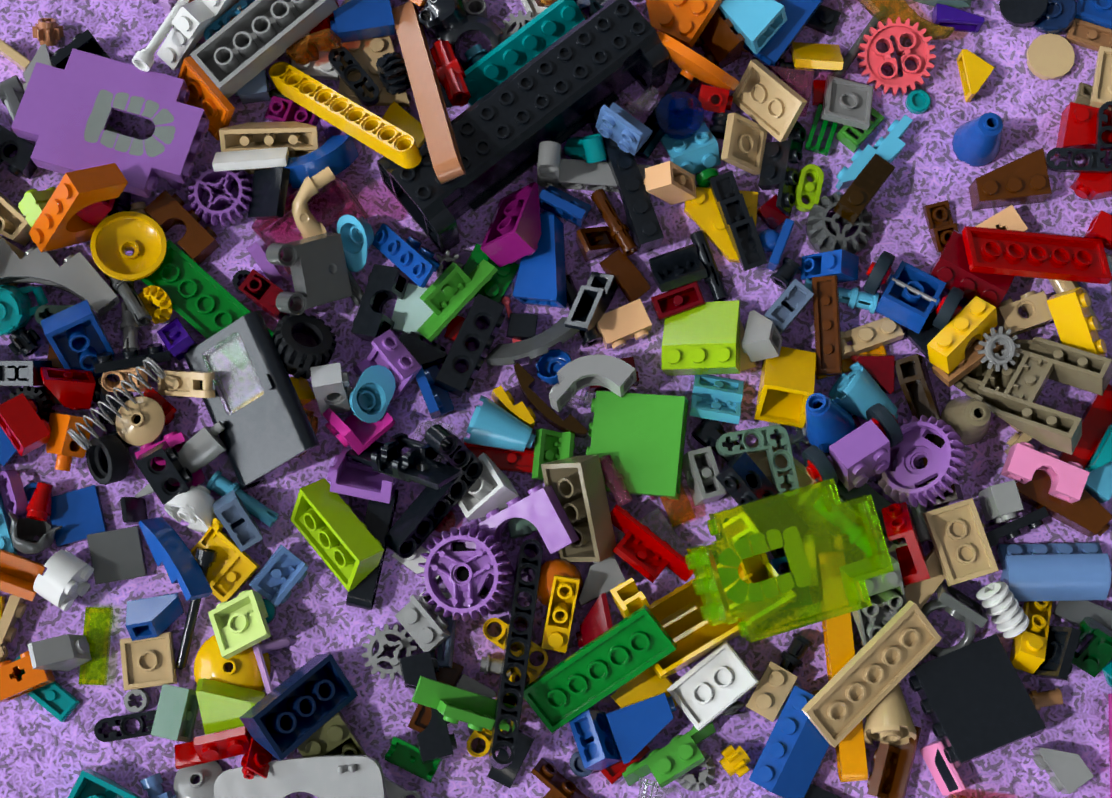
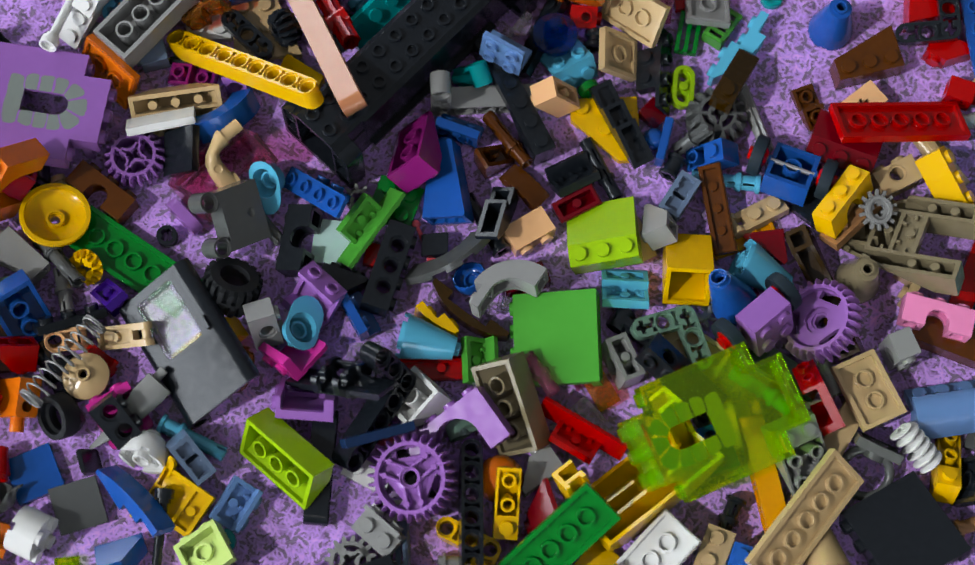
camera: 10 degrees left, 5 degrees down
dark red slope [238,269,293,321] -> none
black plate [985,506,1049,547] -> none
none -> dark blue tile [339,421,416,448]
none -> dark grey axle [672,122,714,155]
none -> light grey axle [738,83,774,152]

